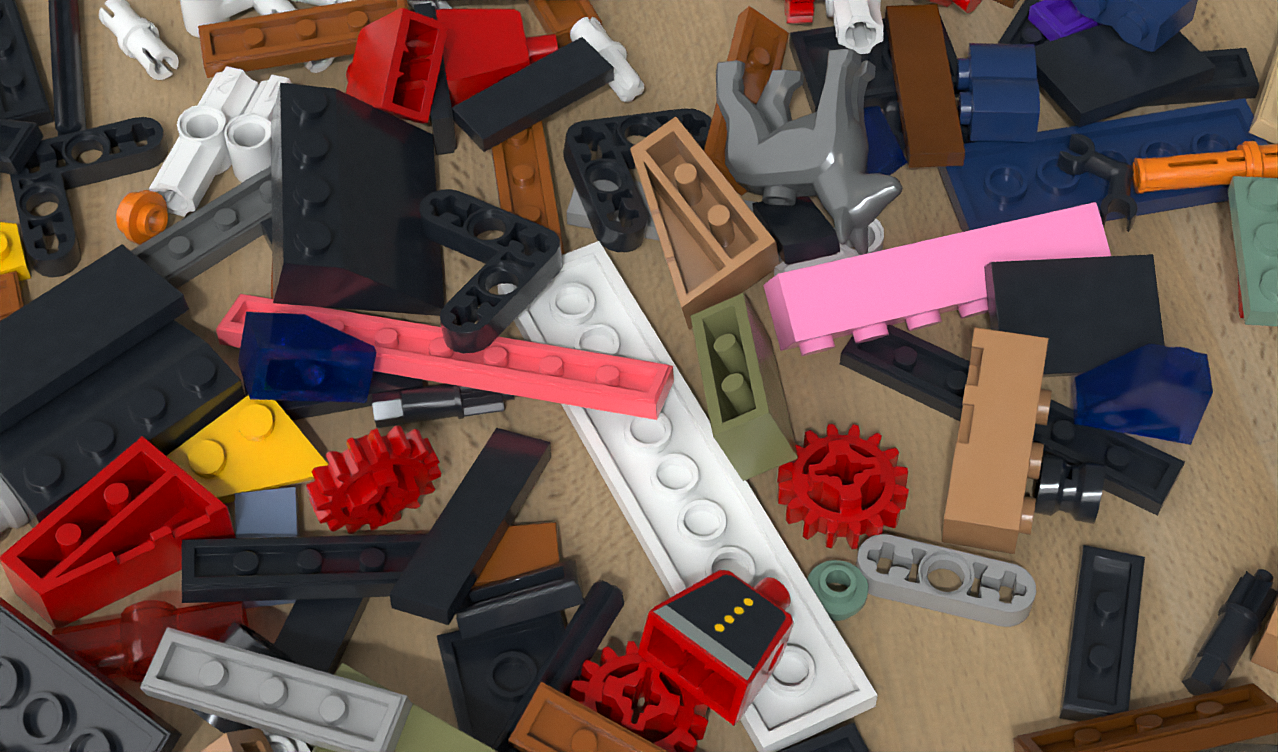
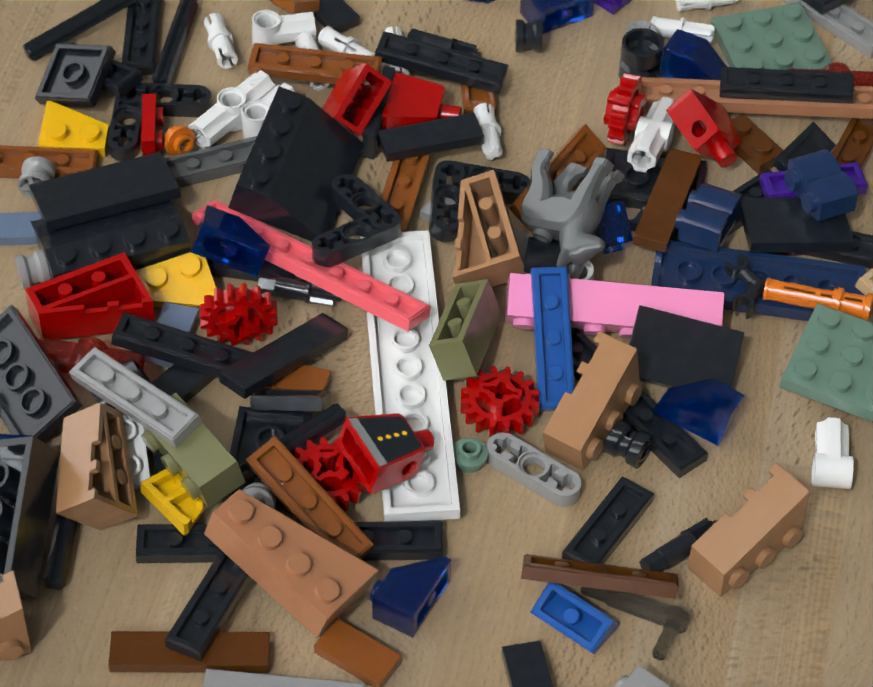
camera: 20 degrees right, 5 degrees down
none -> red plate [141,93,164,156]
none -> blue tile [530,267,575,412]

